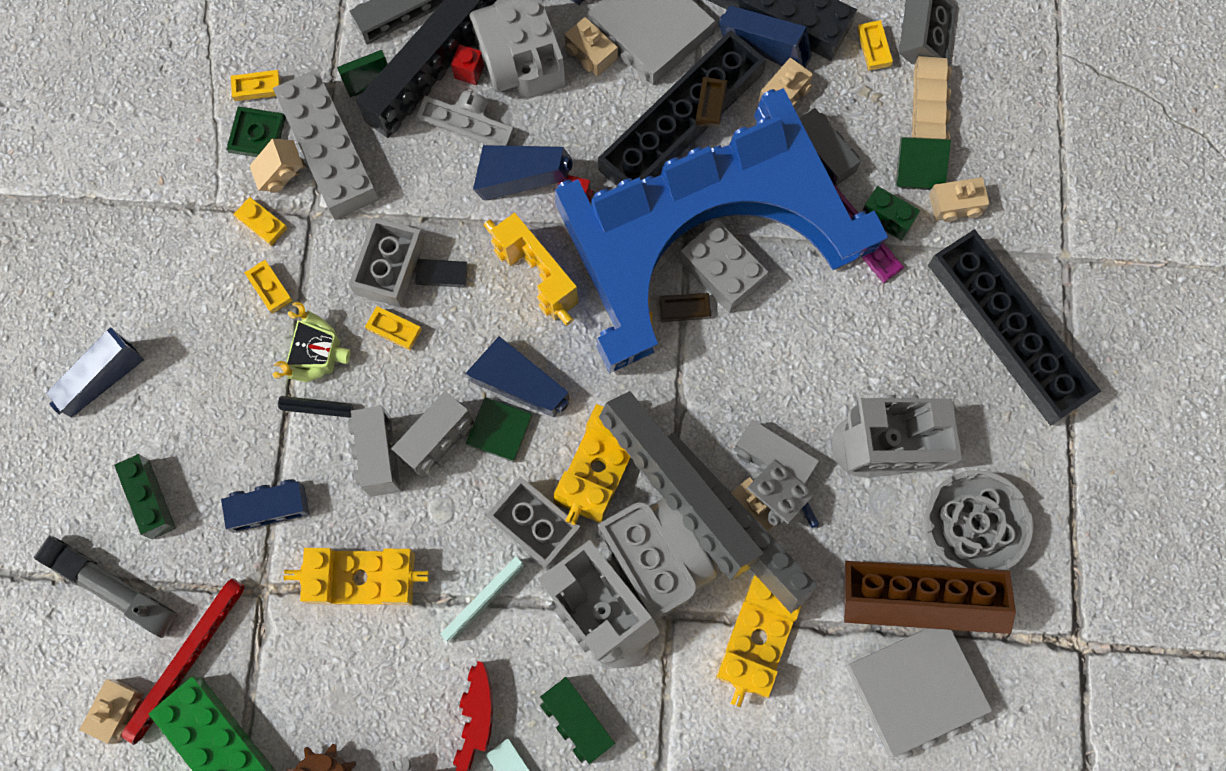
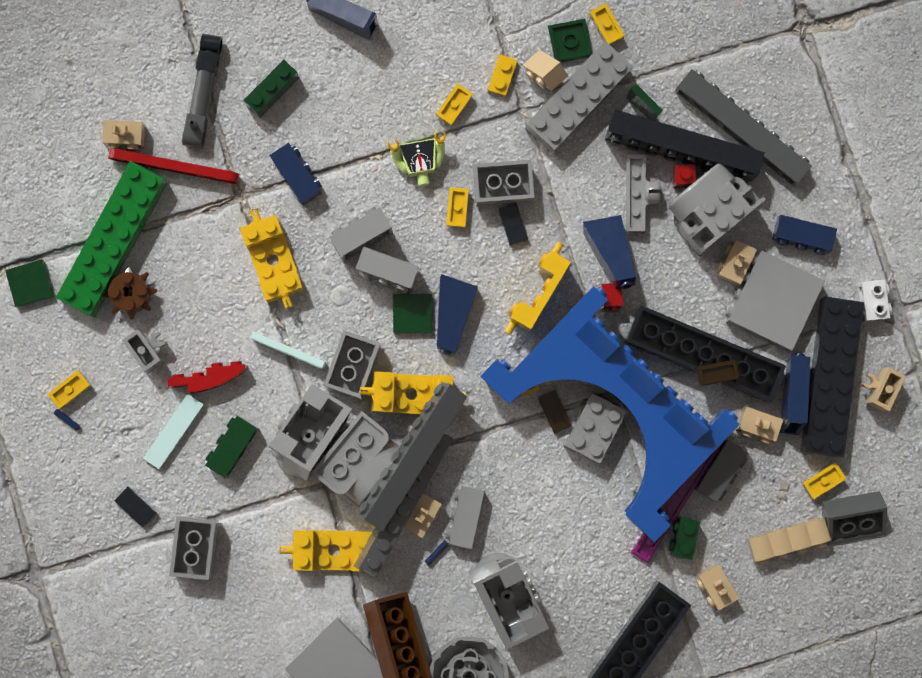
camera: 65 degrees right, 10 degrees up
black axle [278,396,354,418] -> none
light grey hinge [747,459,814,525] -> none
dark green tile [895,136,951,188] -> none

